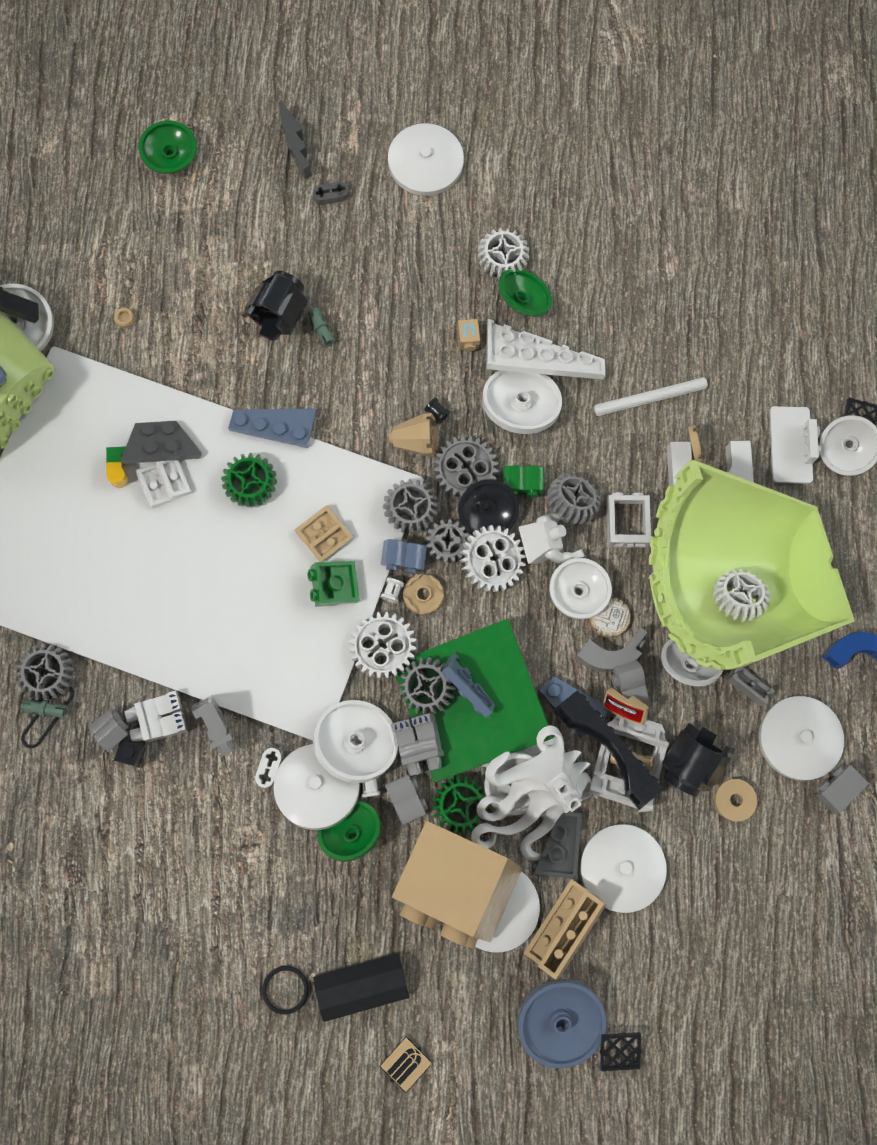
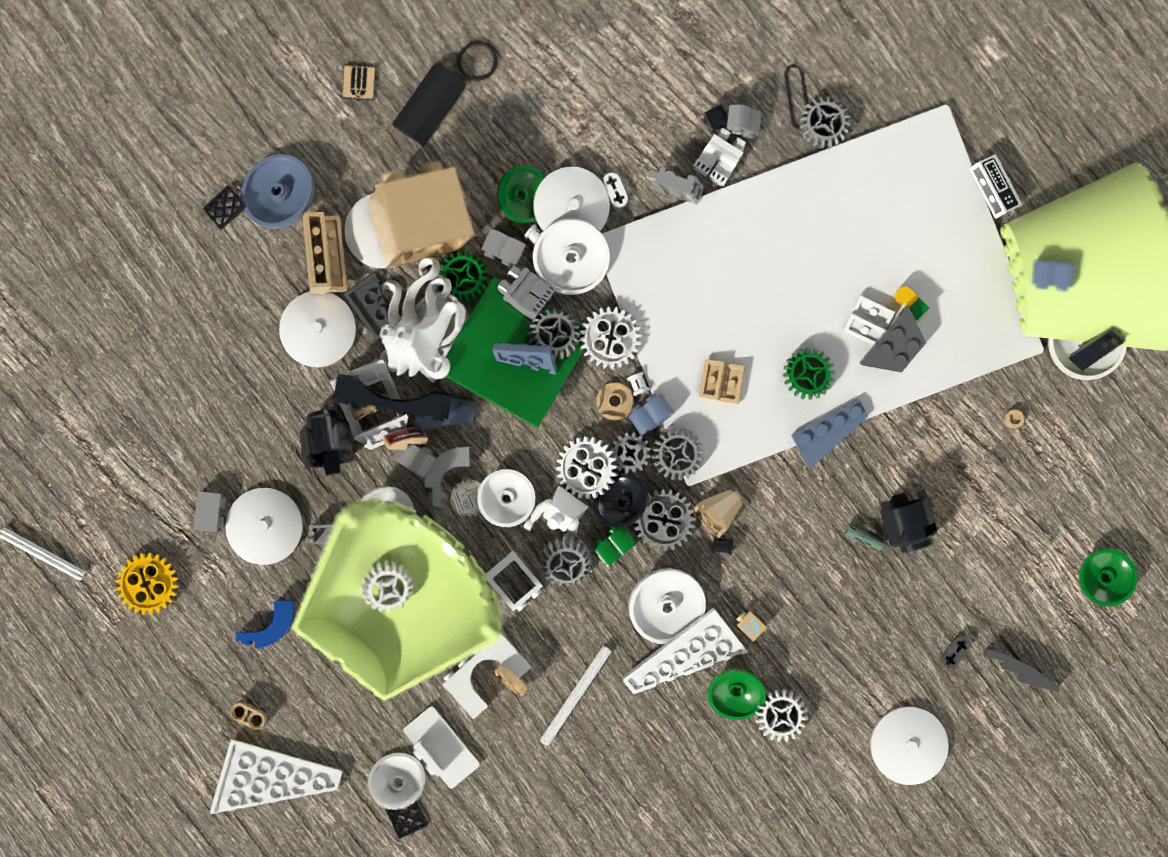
camera: 145 degrees right, 10 degrees up
sand green pin [21,699,67,719] -> none
green plate [307,561,360,607] -> none
tan tile [714,779,757,822] -> none

